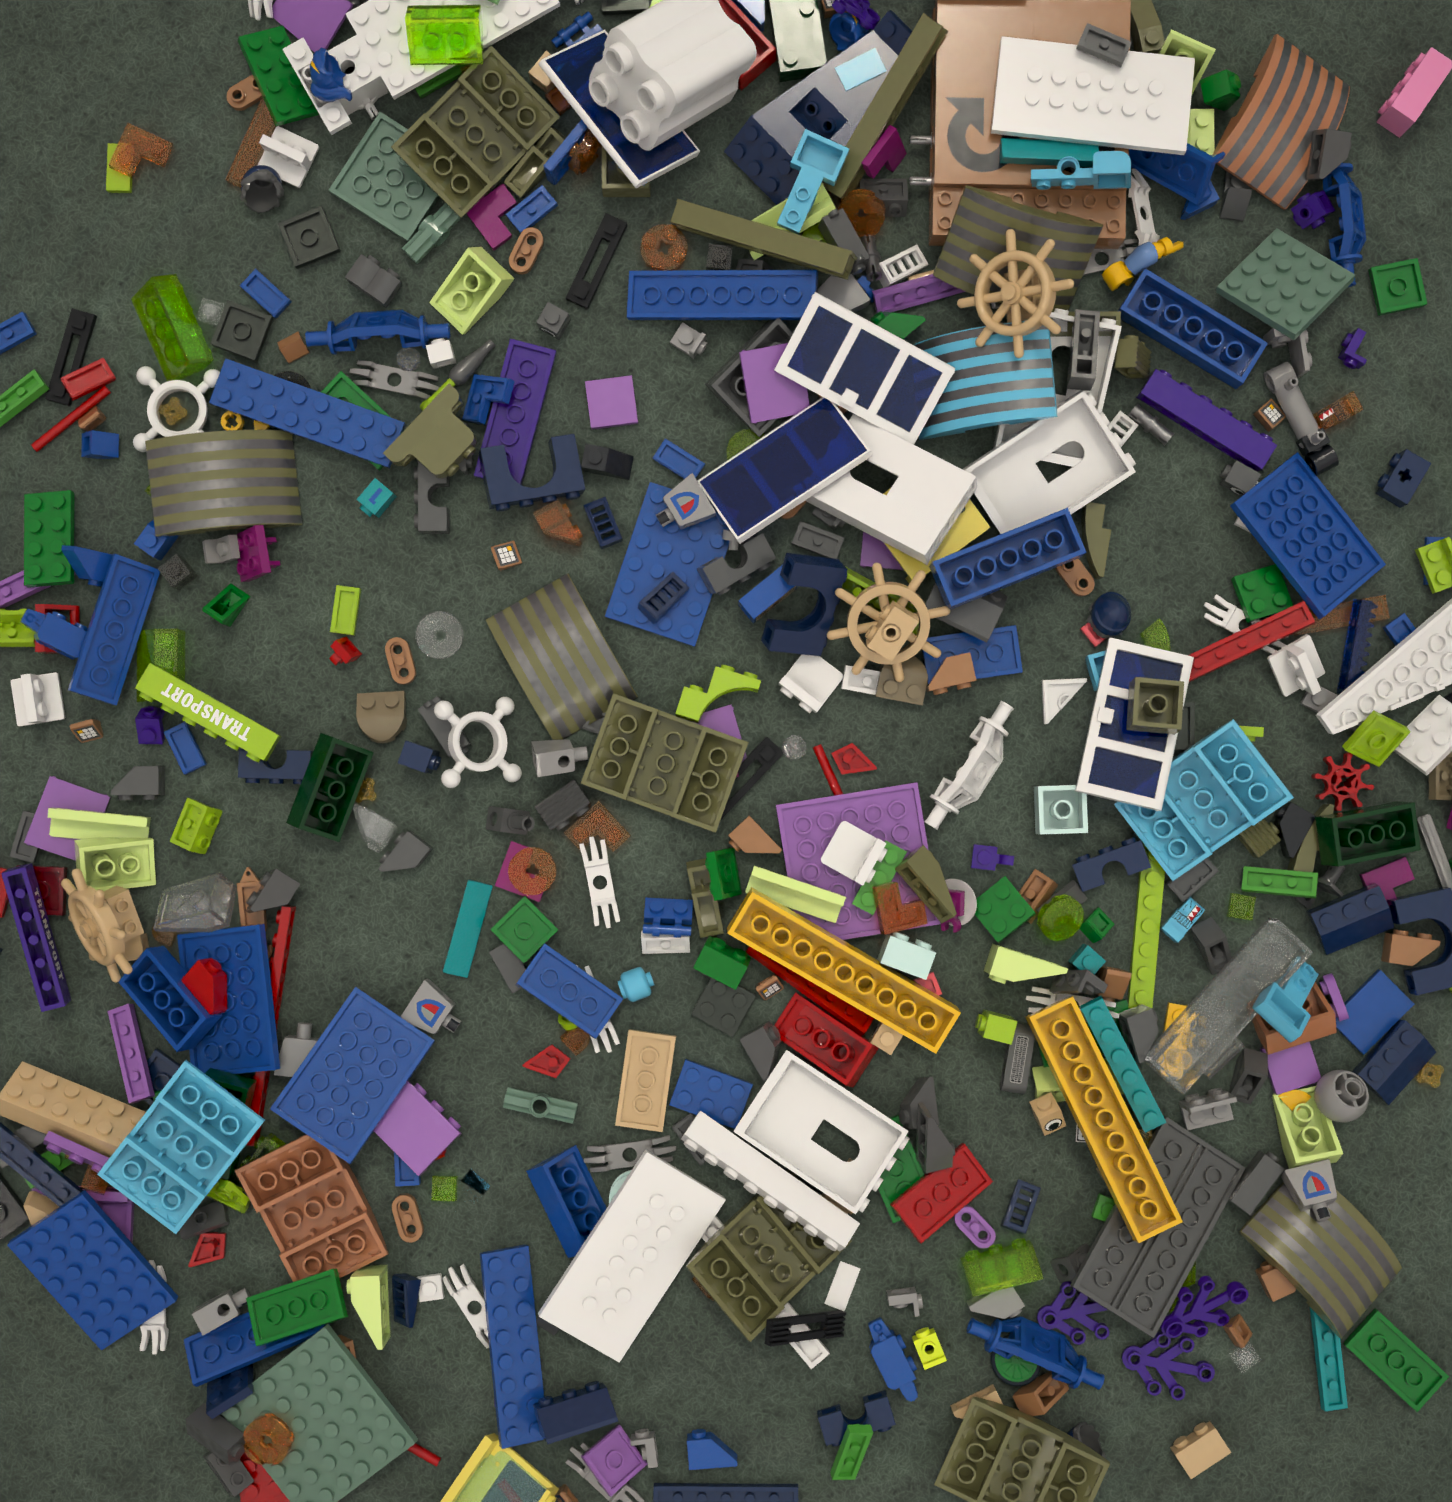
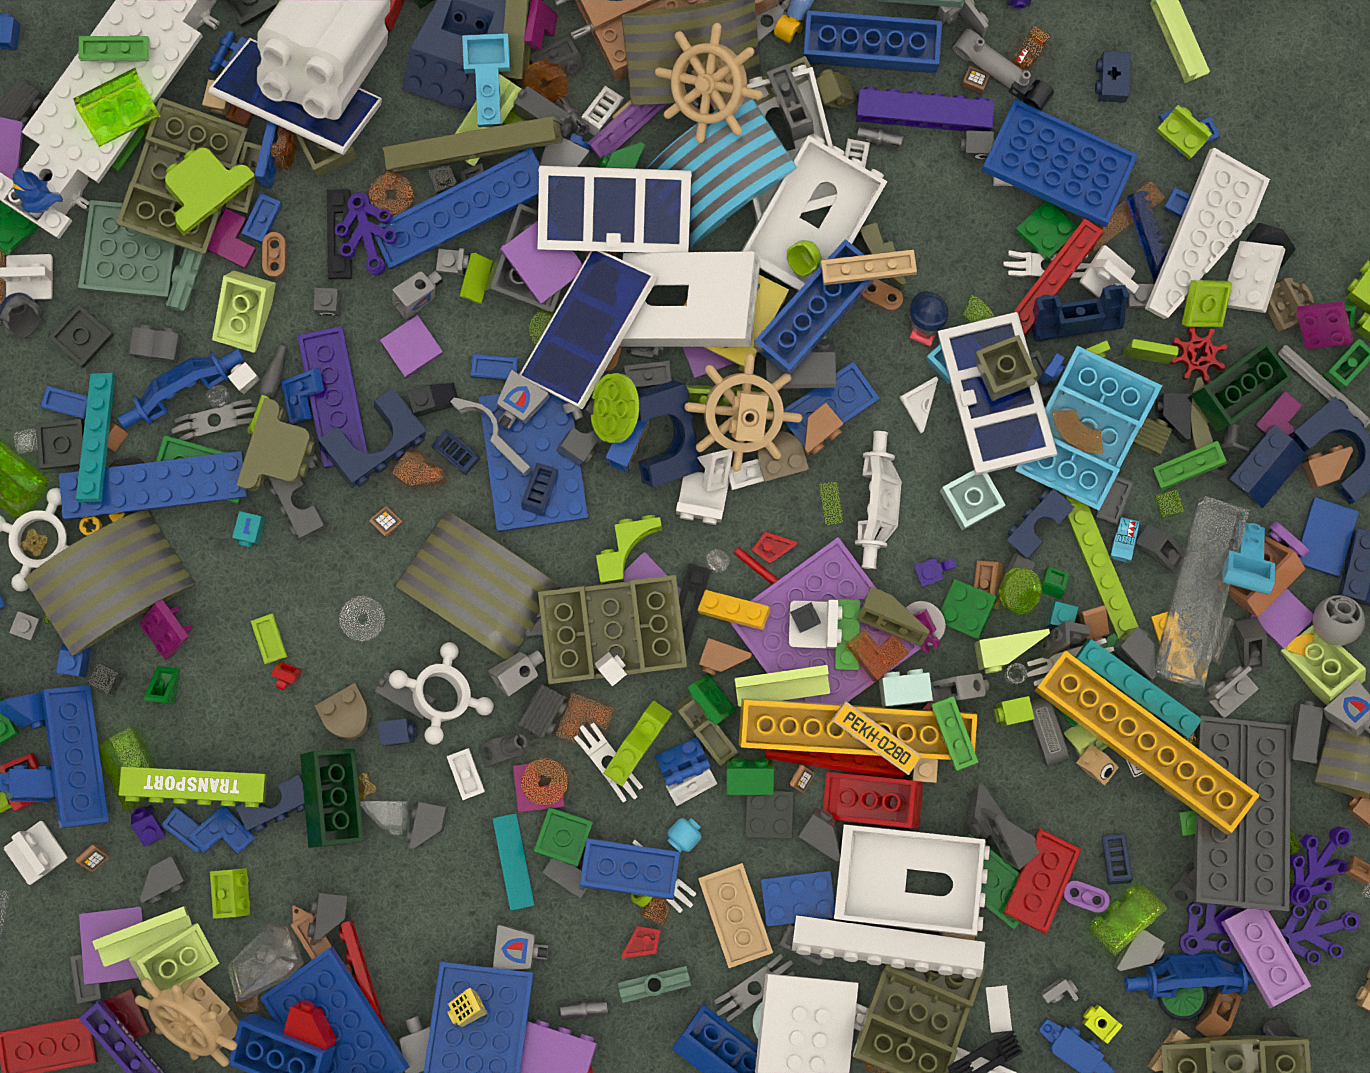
camera: 30 degrees left, 5 degrees down
light grey bracket [202,535,240,564] -> none
medium nougat plate [385,637,416,685] -> none
none -> light grey plate [9,611,41,641]
none -> teal plate [76,373,116,503]
none -> lime brick [165,148,255,236]
none -> blue tile [188,806,255,855]
none -> dark purple plant [335,192,398,276]
none -> light grey torso [392,271,443,321]
none -> white plate [447,748,485,800]
none -> light yellow slope [448,988,488,1027]
none -> light grey piece [450,397,532,477]
none -> lime tile [460,253,493,304]
none -> flat silver pin [560,999,609,1020]
none -> lime tile [590,373,639,443]
none -> white plate [595,652,627,686]
none -> lime arch [603,700,673,786]
none -> white slope [698,449,733,492]
none -> yellow plate [698,590,771,630]
none -> lime hair [787,240,822,277]
none -> black plate [790,602,821,633]
none -> clear neon green sticker [819,482,843,525]
none -> tan plate [821,250,917,285]
none -> tile [832,701,922,775]
none -> light grey torso [930,673,989,703]
none -> bright green plate [930,696,978,771]
none -> clear bush [1004,663,1027,685]
none -> dark blue bracket [1031,285,1129,342]
none -> blue plate [1038,353,1065,386]
none -> clear orange tile [1052,409,1103,454]
none -> lime tile [1123,339,1179,364]
none -> lavender plate [1221,909,1311,1008]

